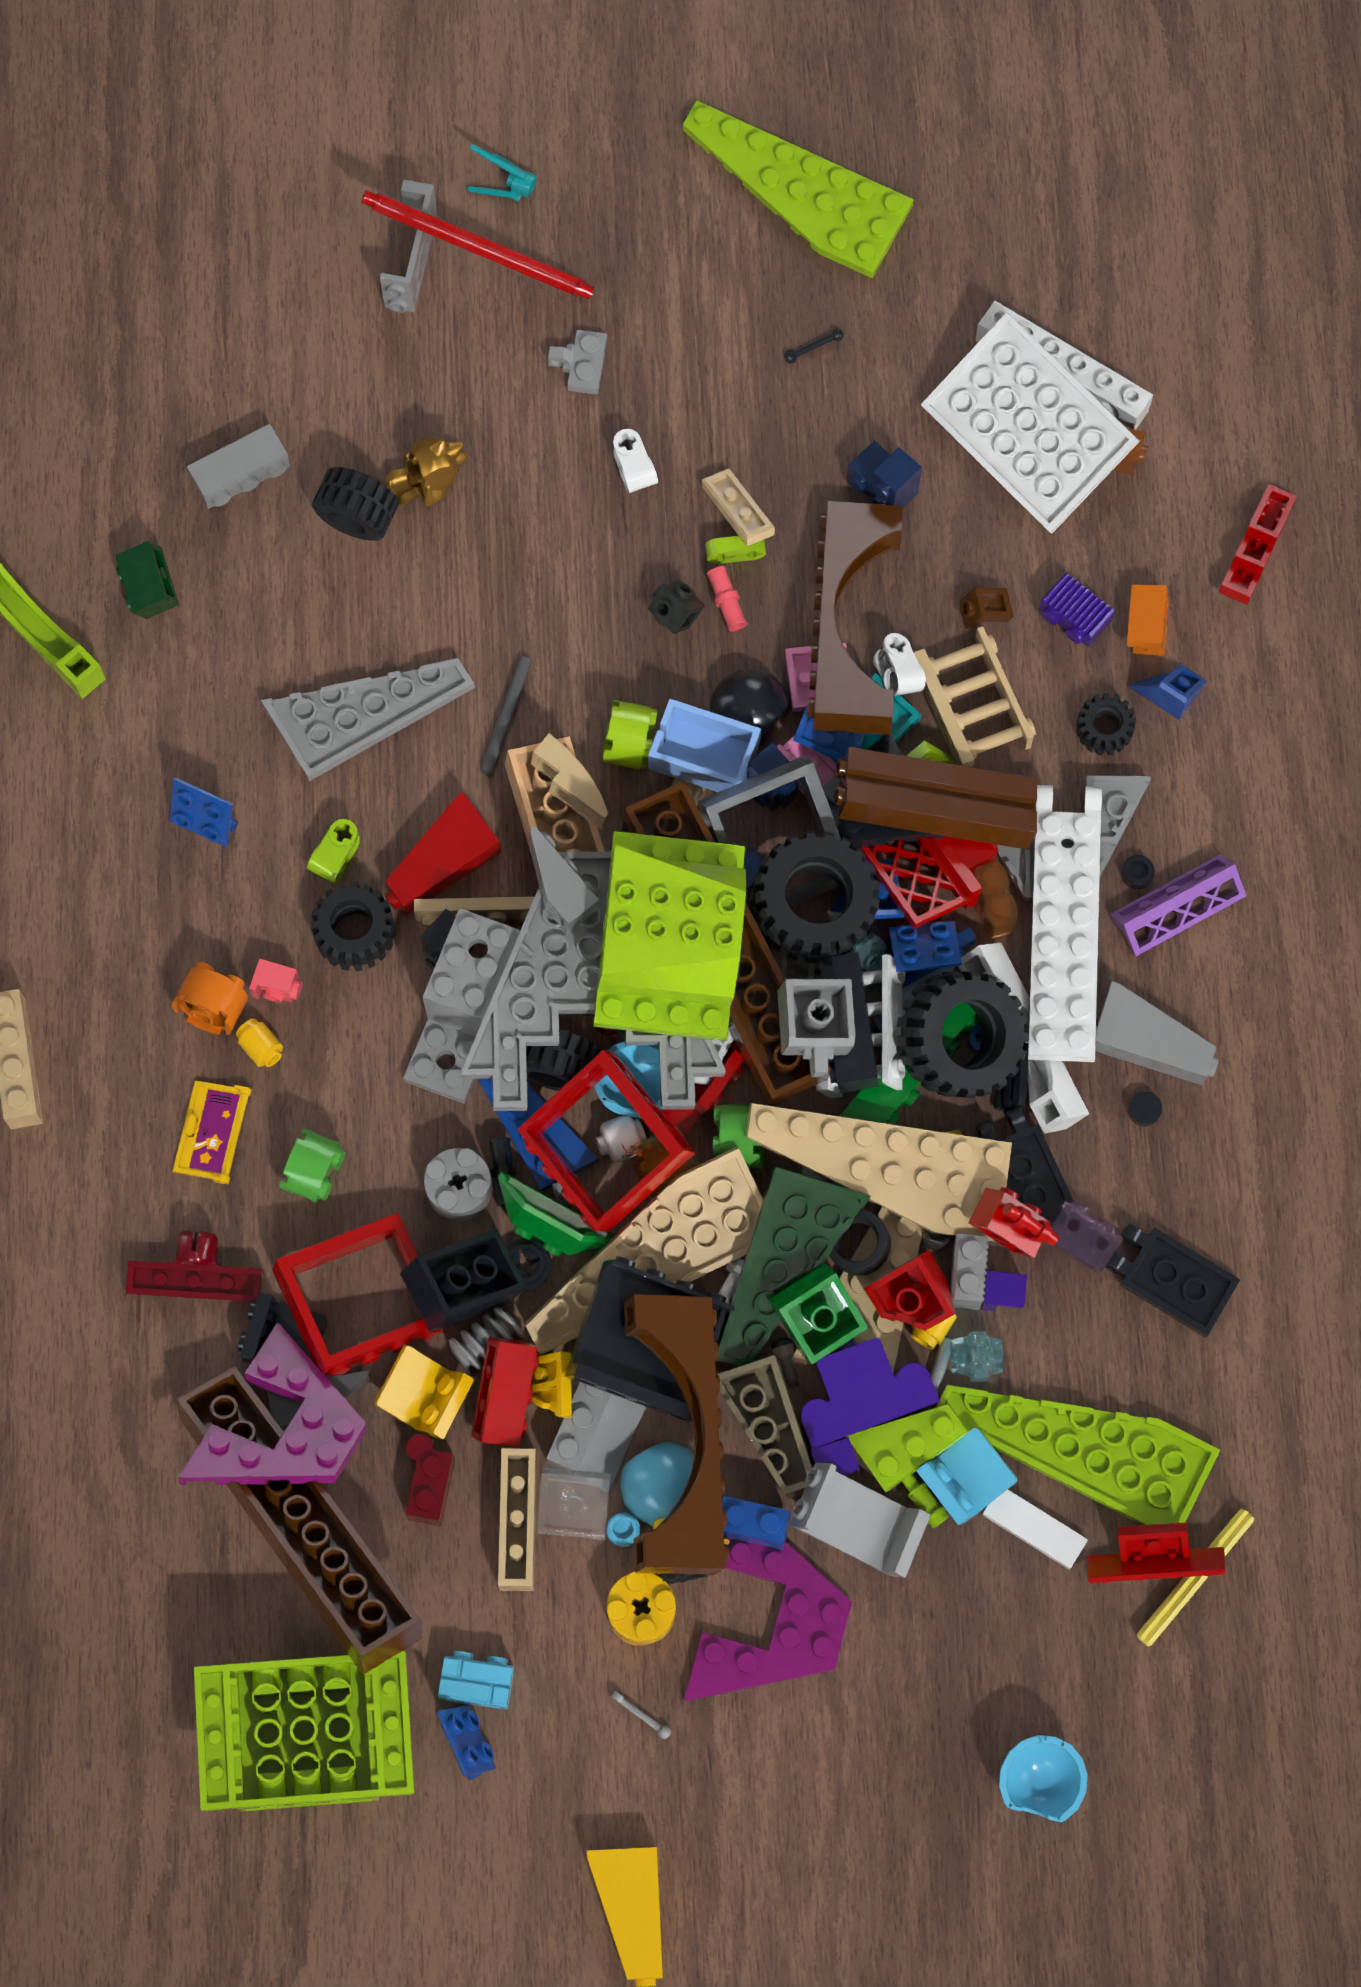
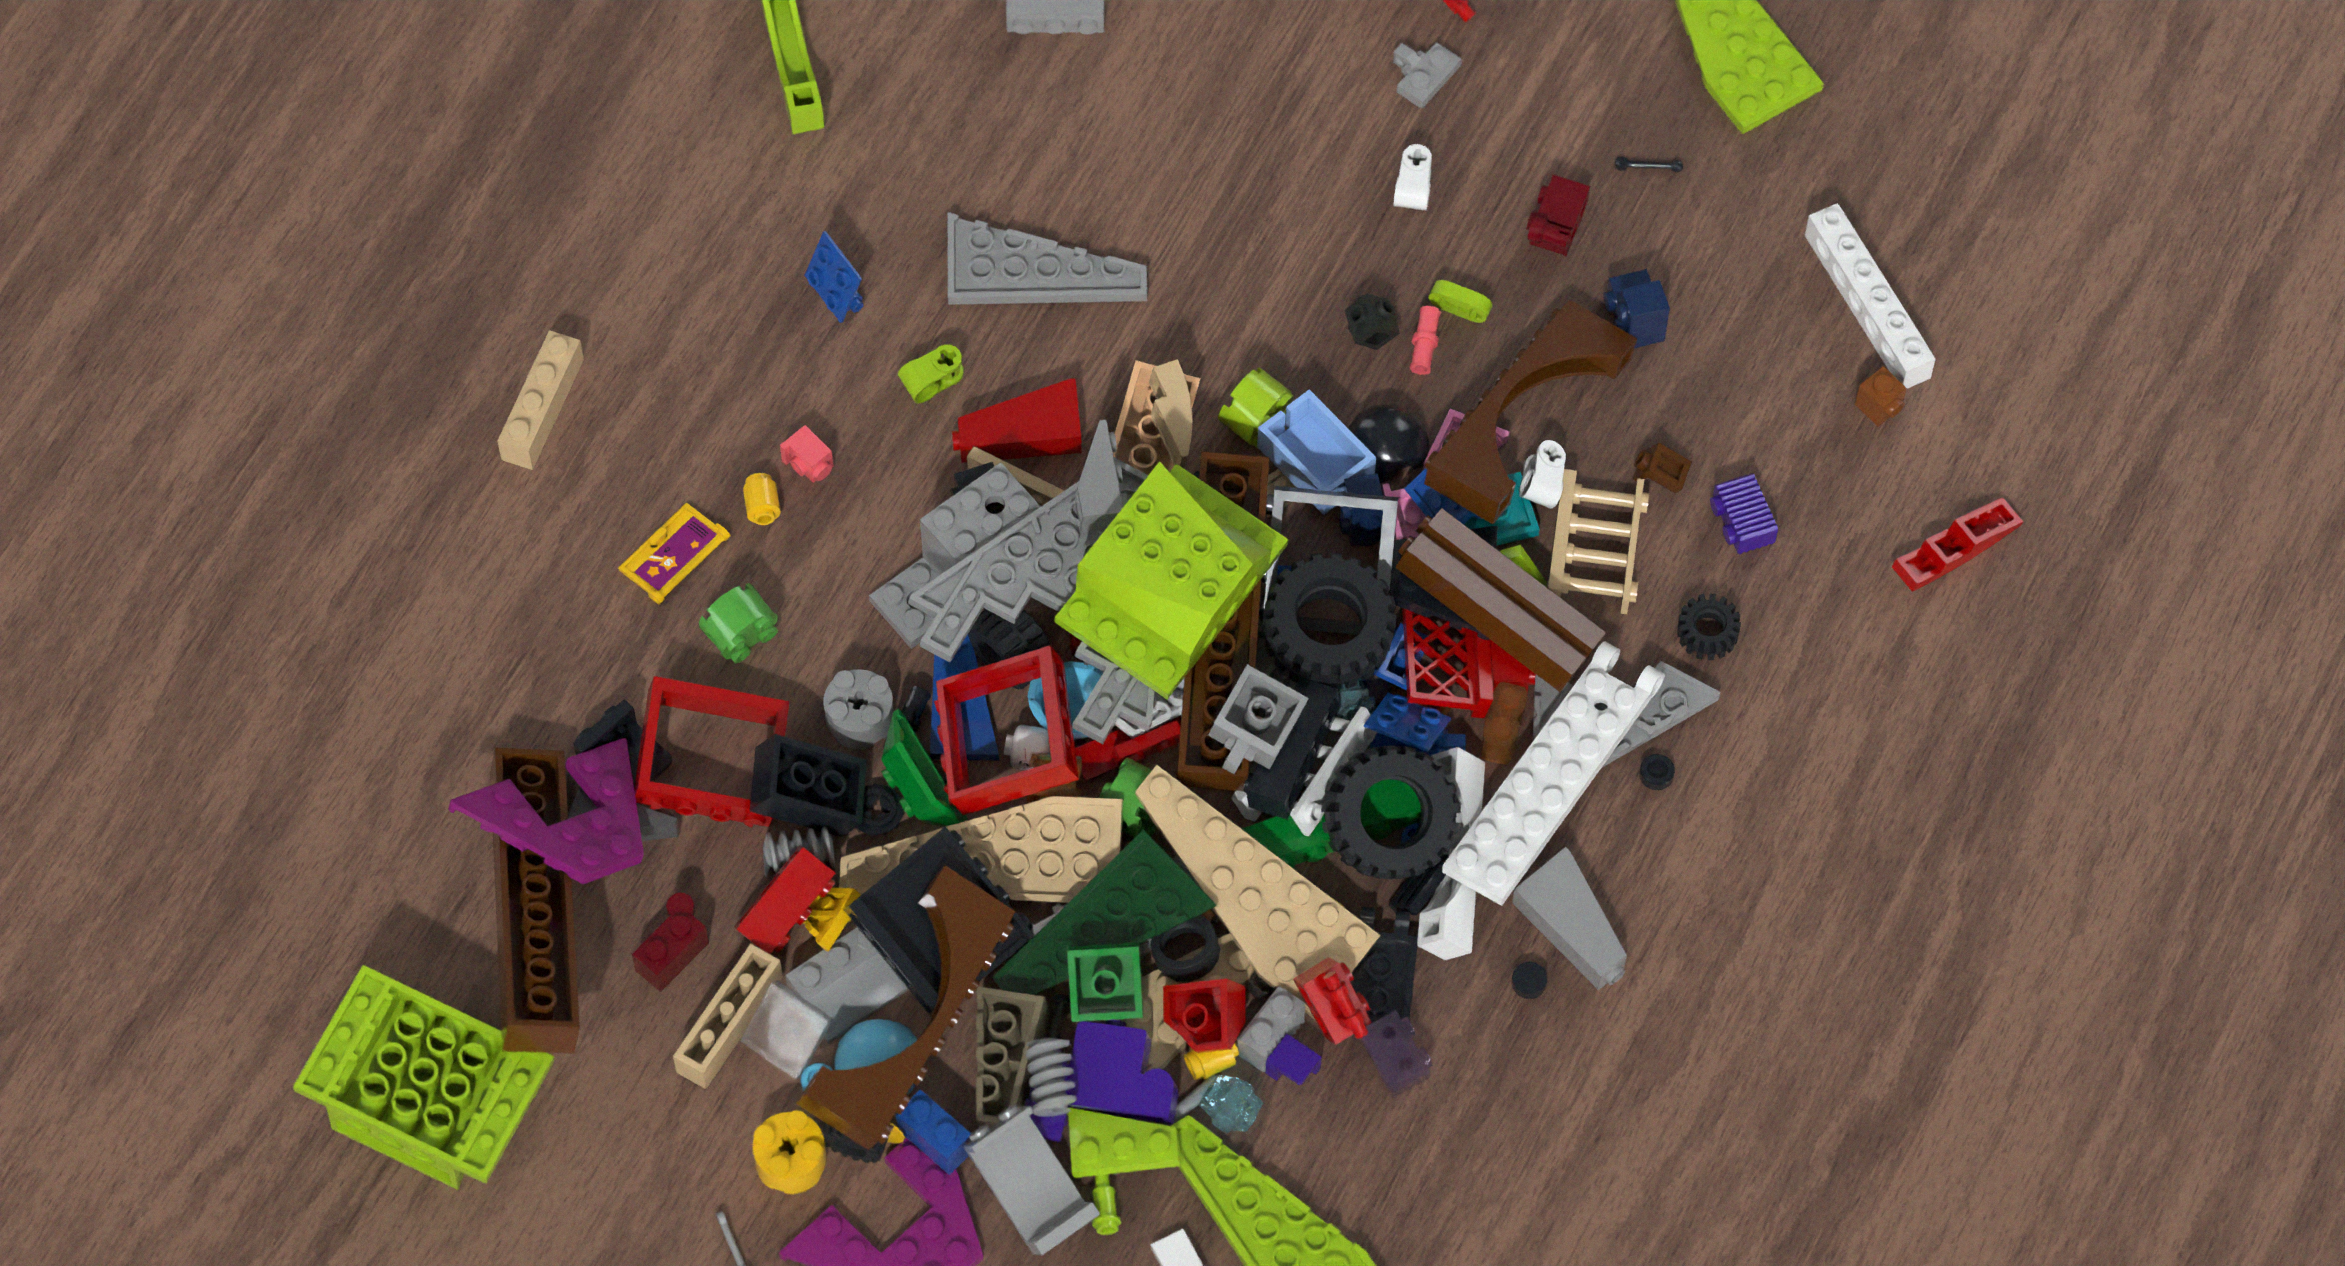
camera: 30 degrees right, 10 degrees down
dark green brick [115,541,179,619] -> none
dark red plate [126,1230,263,1302] -> none
orange brick [172,962,248,1035] -> none
black tyre [311,467,399,541] -> none
black tyre [311,882,396,971] -> none
yellow bracket [374,1345,474,1439] -> none
pearl gold head [384,437,469,507] -> none
blue hinge [437,1705,496,1781] -> none
medium azure brick [438,1651,514,1710] -> none
dark grey bar [480,656,532,776] -> none
tan tile [702,469,775,546] -> none
medium azure bracket [916,1428,1018,1525] -> none
white plate [921,312,1140,533] -> none
black tile [1103,1223,1240,1338] -> none
medium lavender fence [1110,854,1246,956] -> none
orange hinge [1127,585,1169,656] -> none
blue slope [1127,664,1207,720] -> none
none -> light grey piece [1026,1038,1077,1116]
none -> dark red hinge [1526,174,1590,256]

